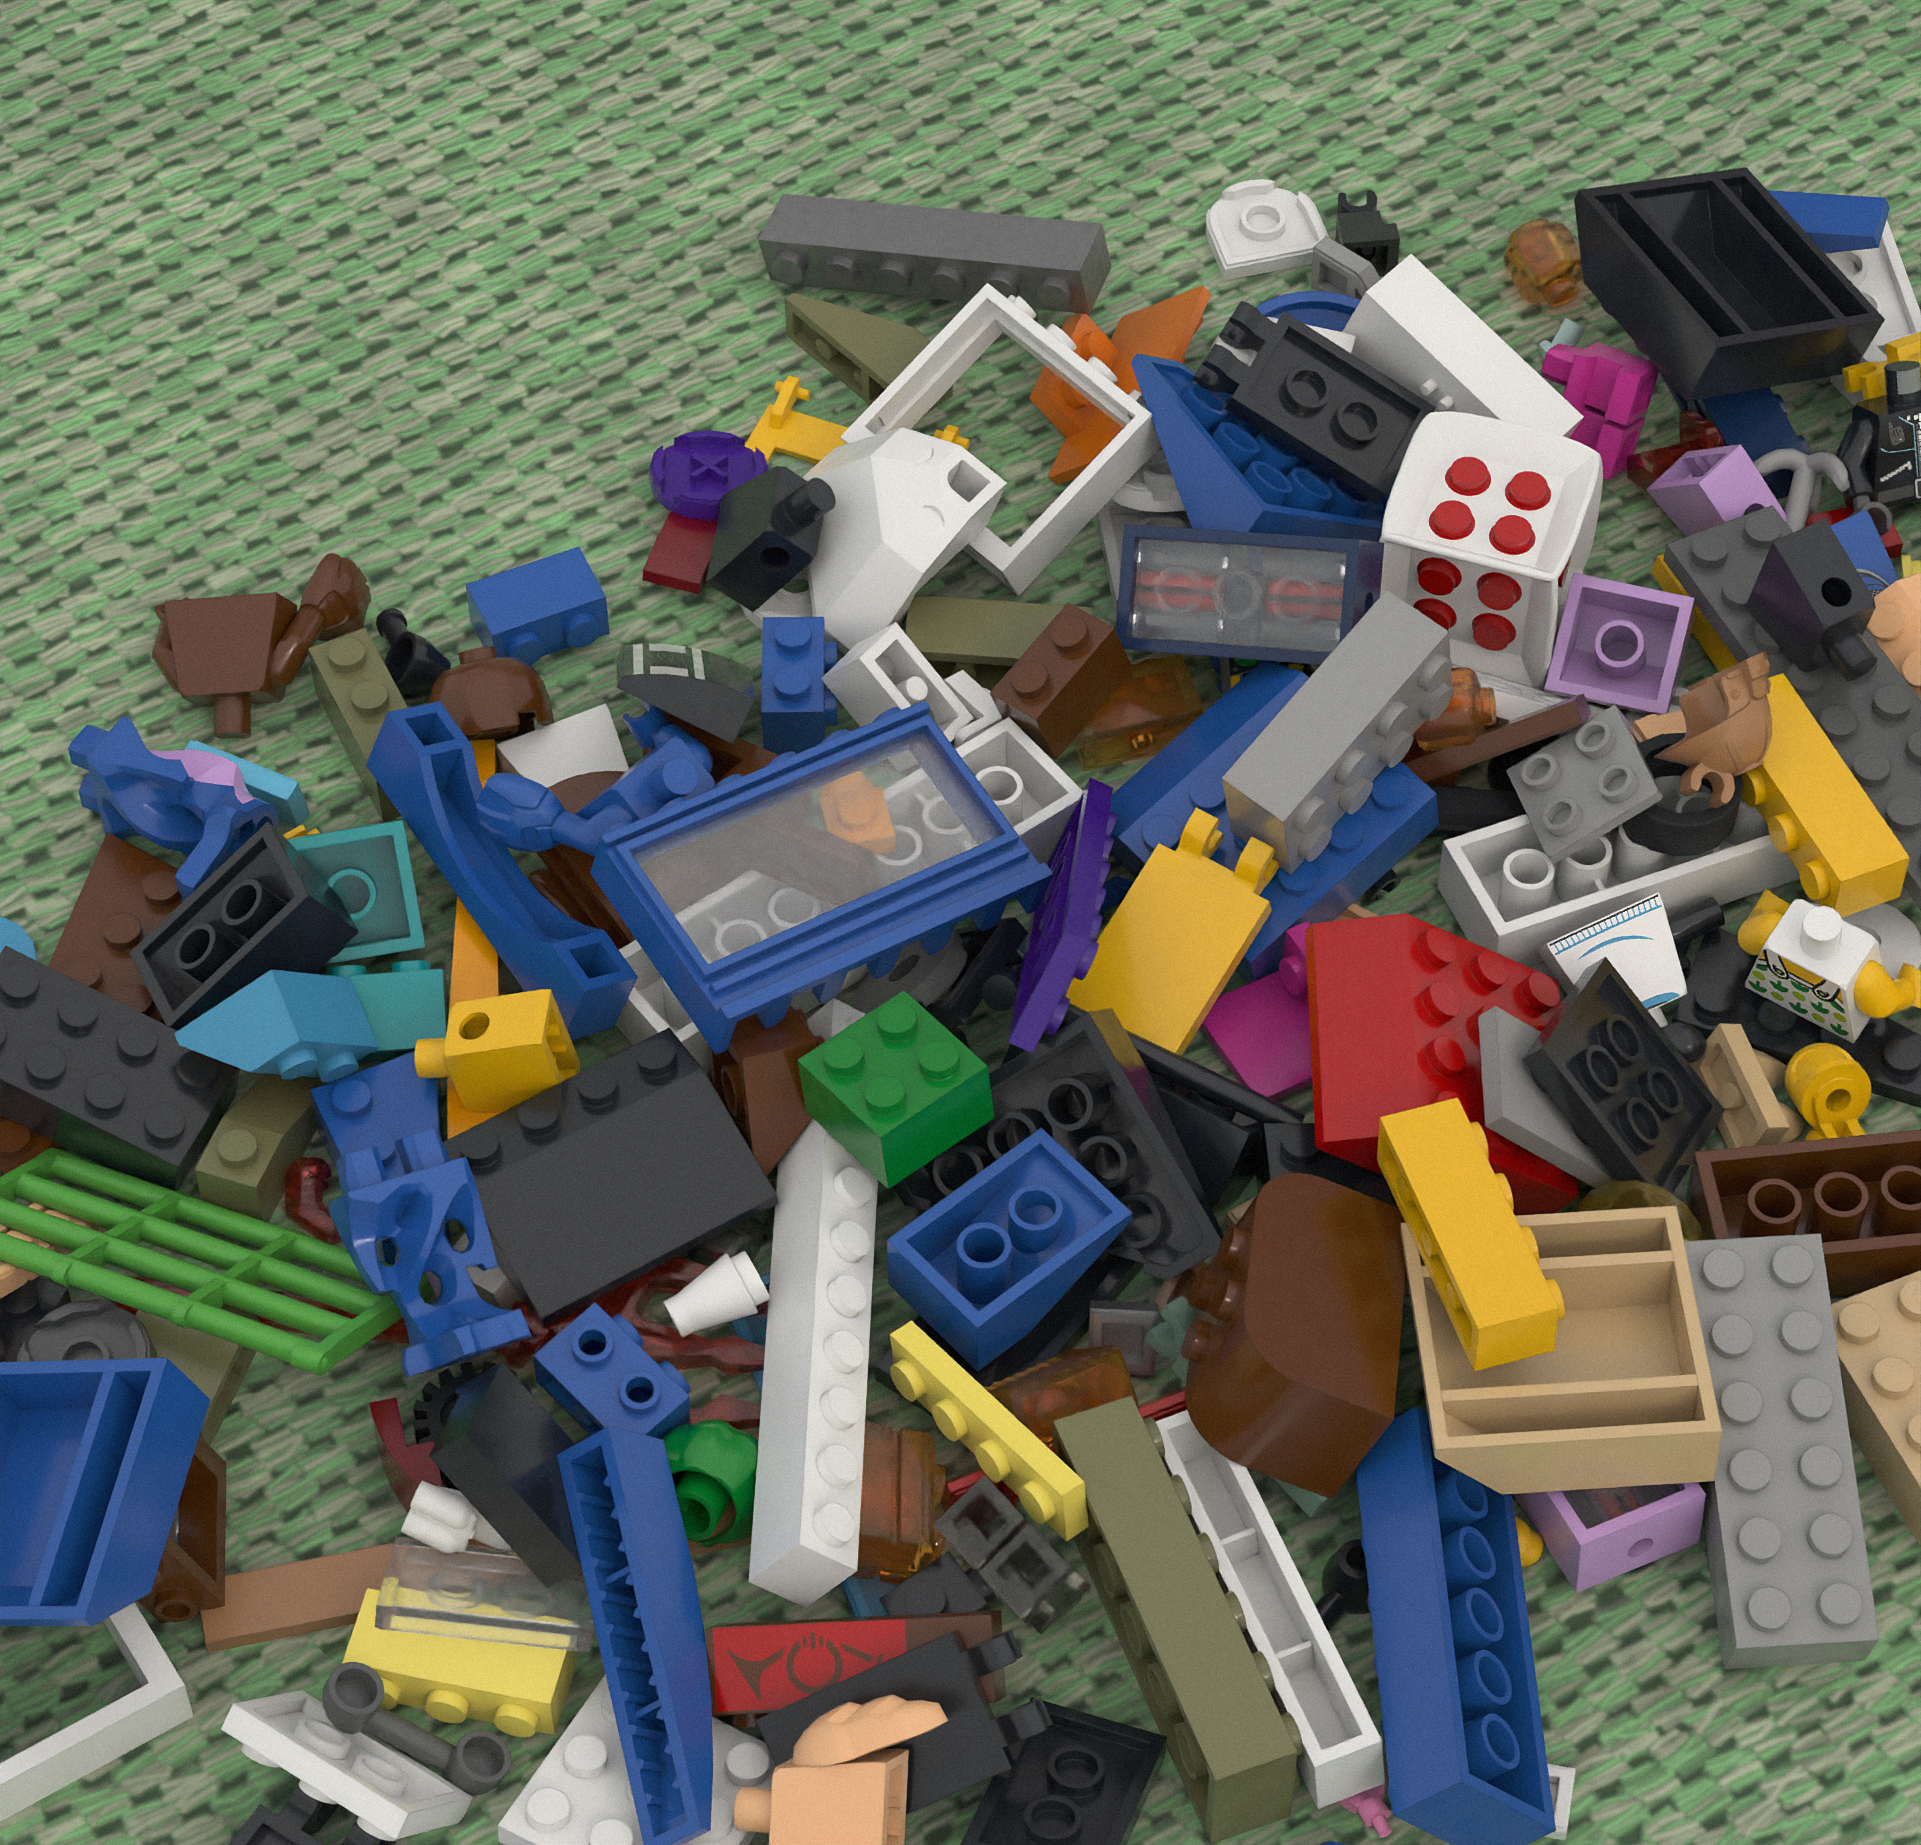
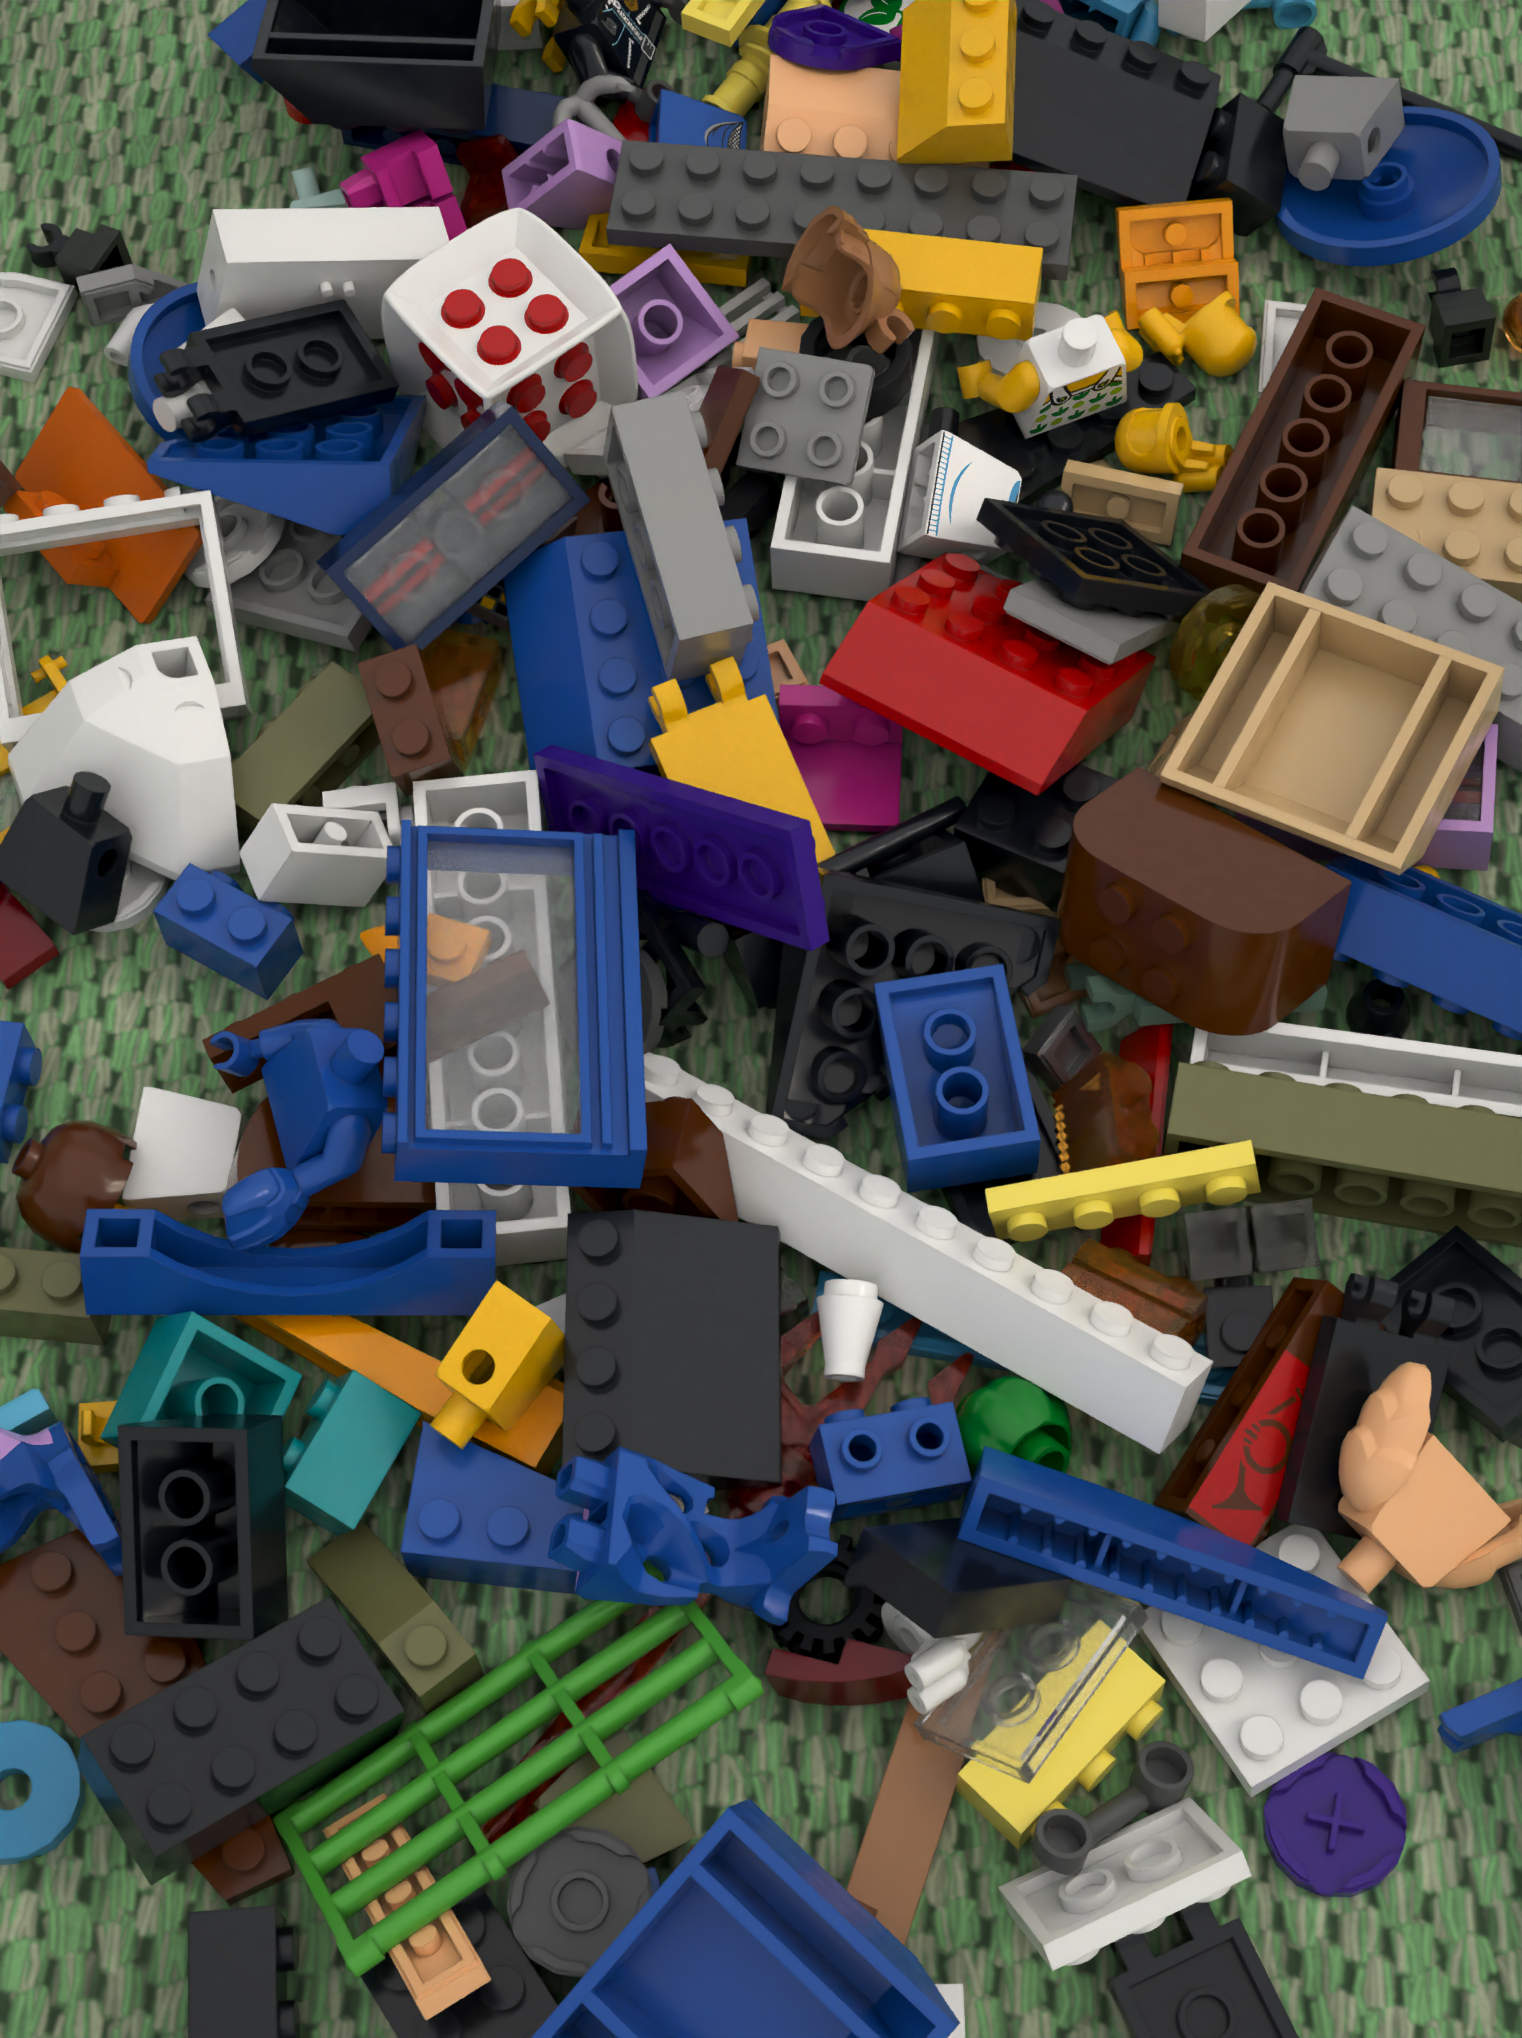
camera: 55 degrees left, 10 degrees up
dark azure slope [174,969,379,1082] -> none
clear red arm [284,1157,342,1245] -> none
black slope [617,644,755,744] -> none
green brick [797,990,995,1189] -> none
yellow brick [1377,1098,1565,1372] -> none
clear orange head [1503,218,1583,307] -> none
black torso [1745,519,1878,681] -> none

